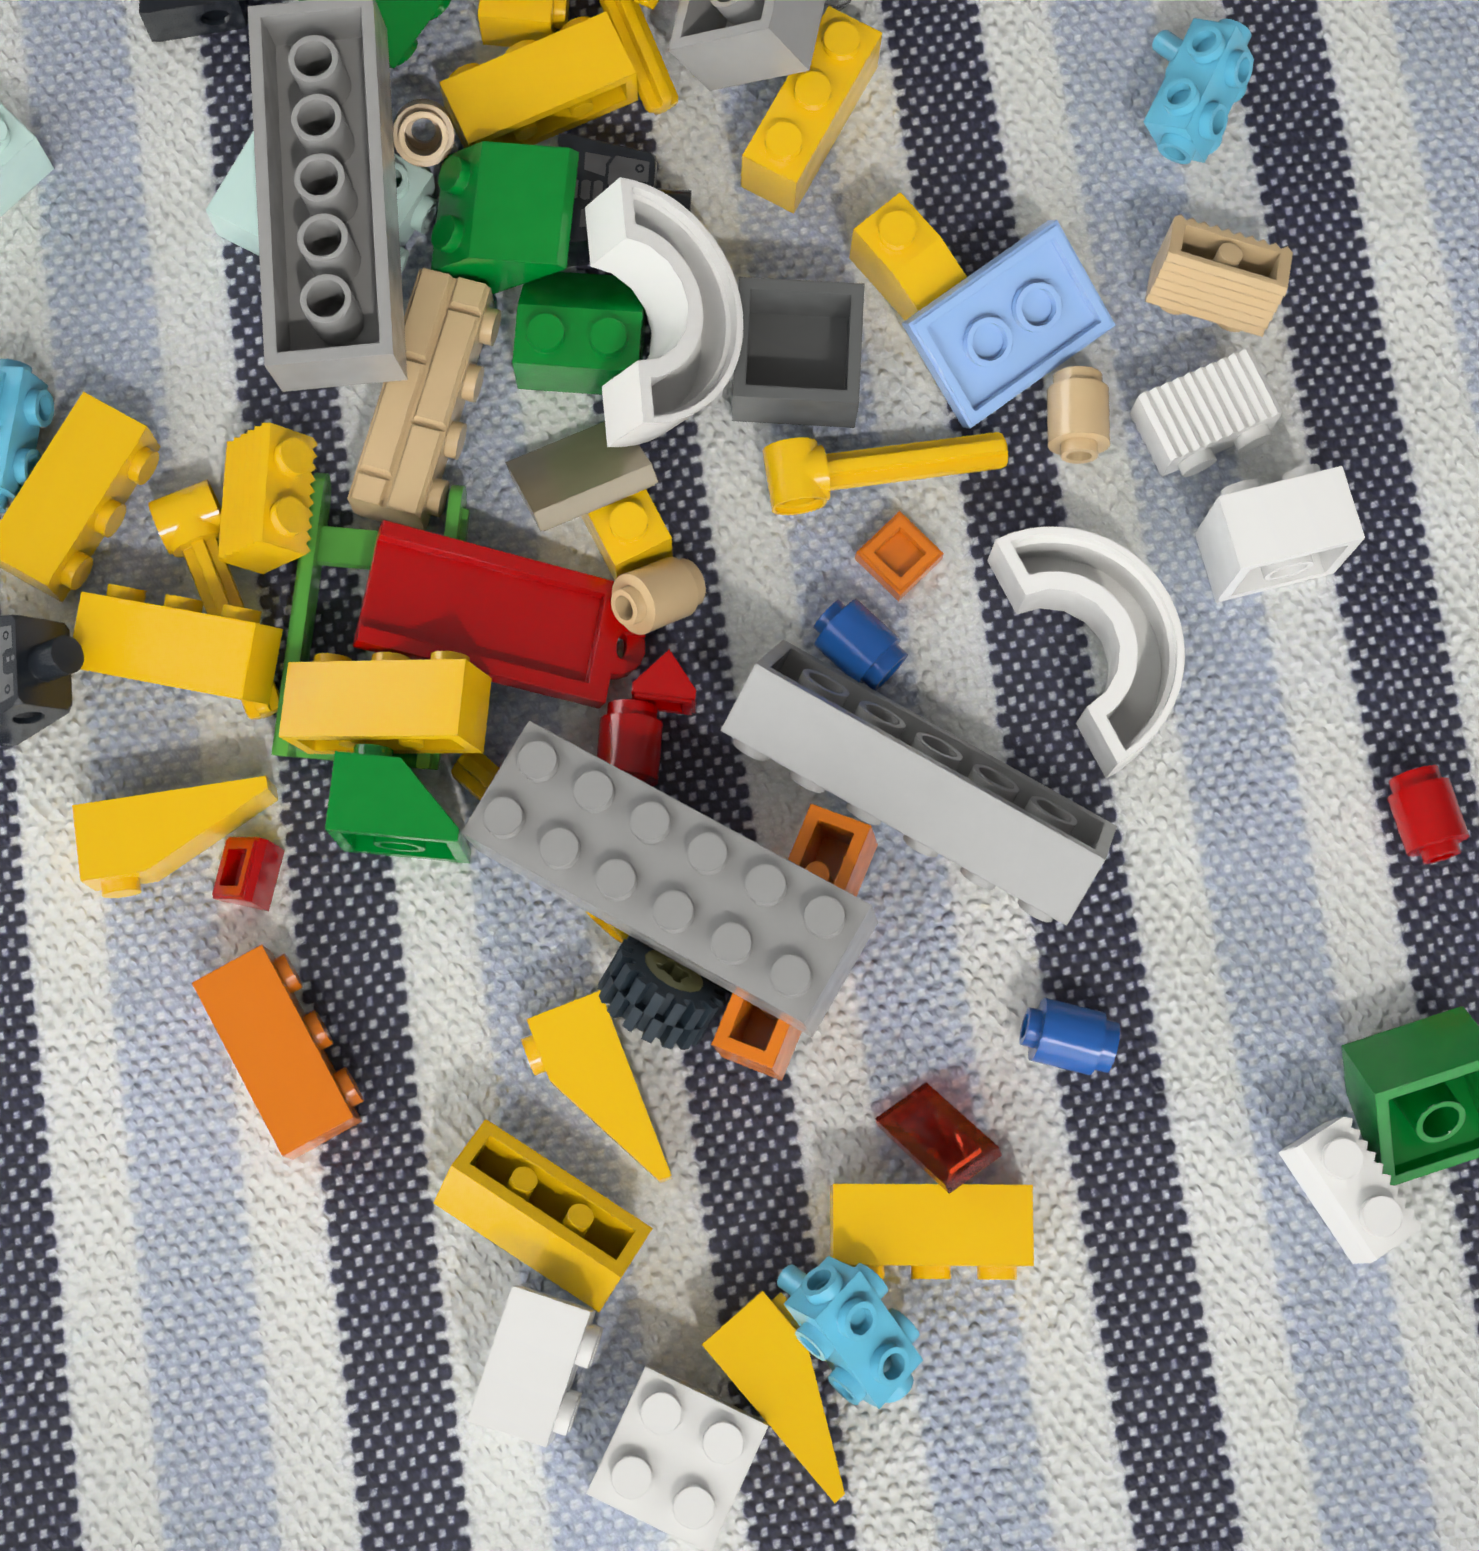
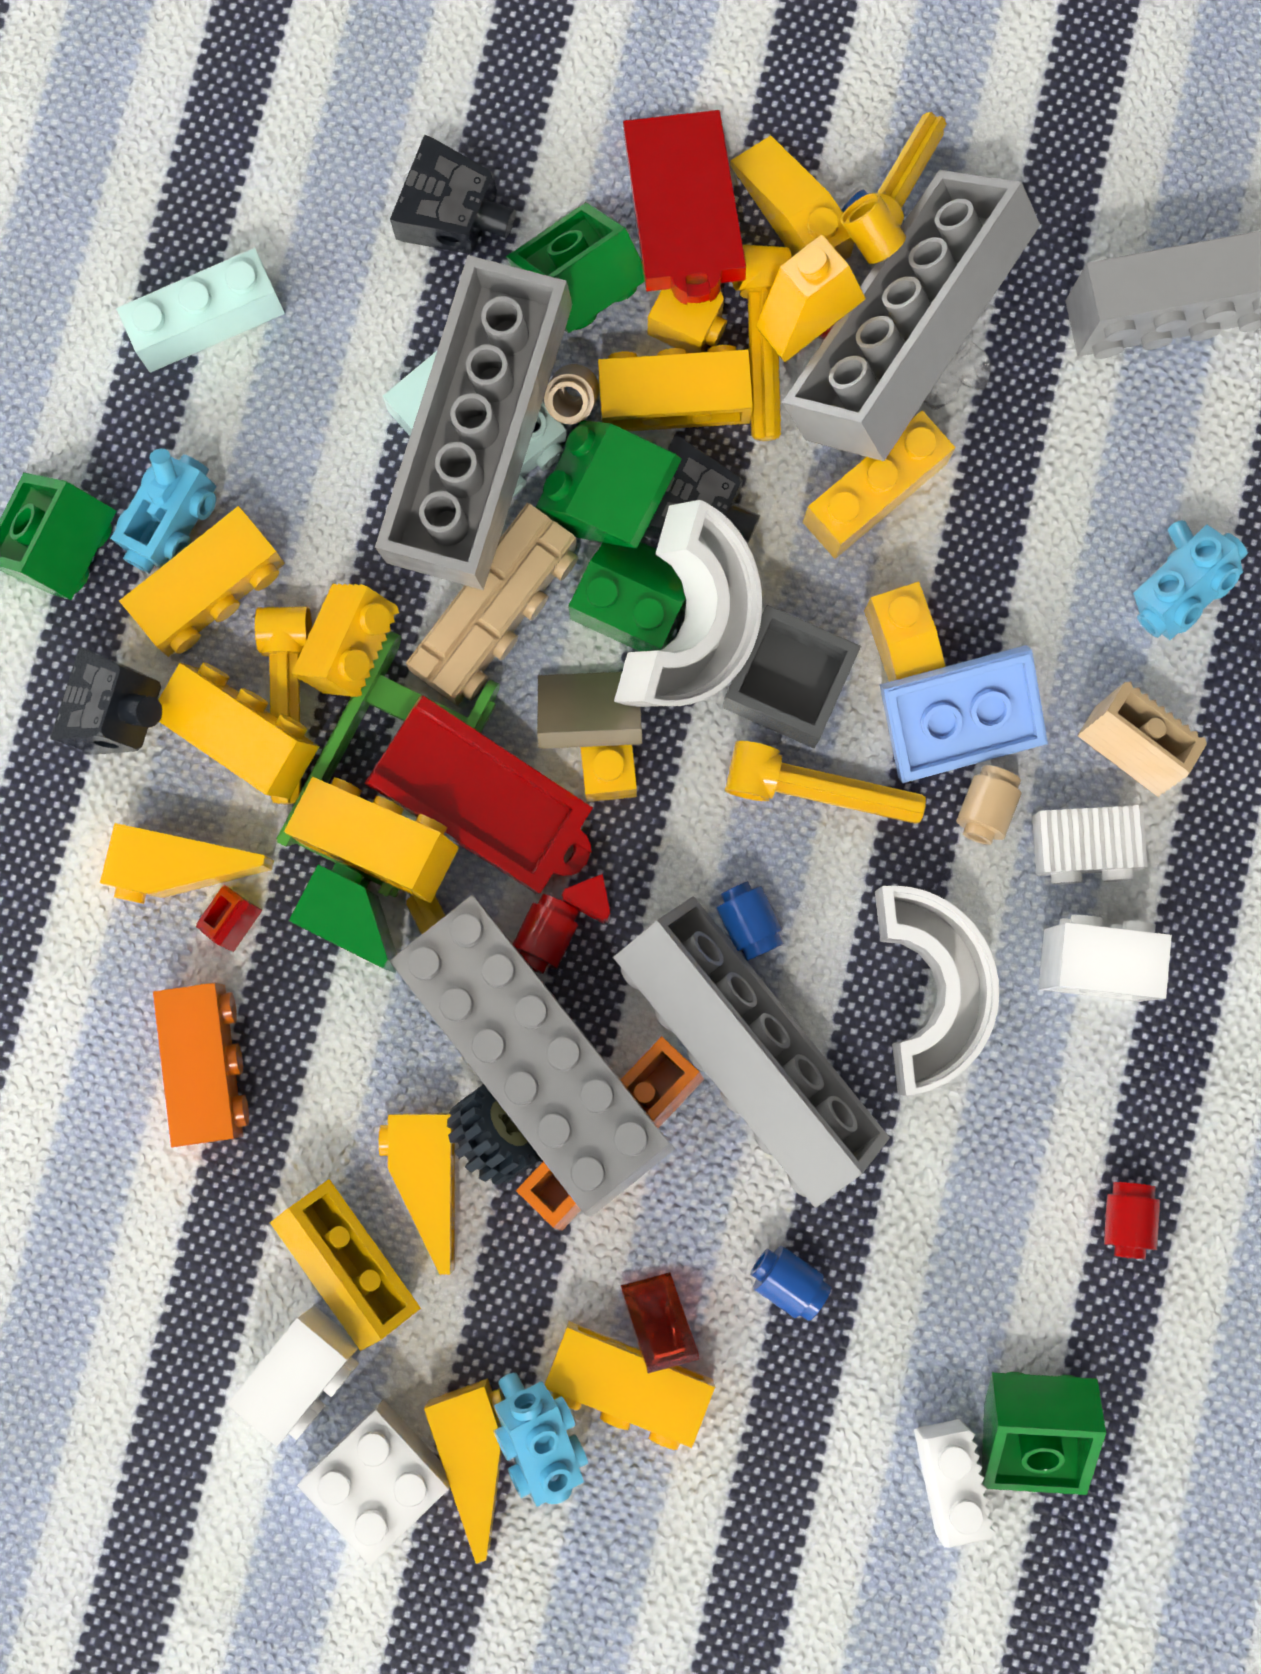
camera: 25 degrees right, 5 degrees up
tan brick [611,557,706,635] -> none
orange tile [855,511,944,602] -> none

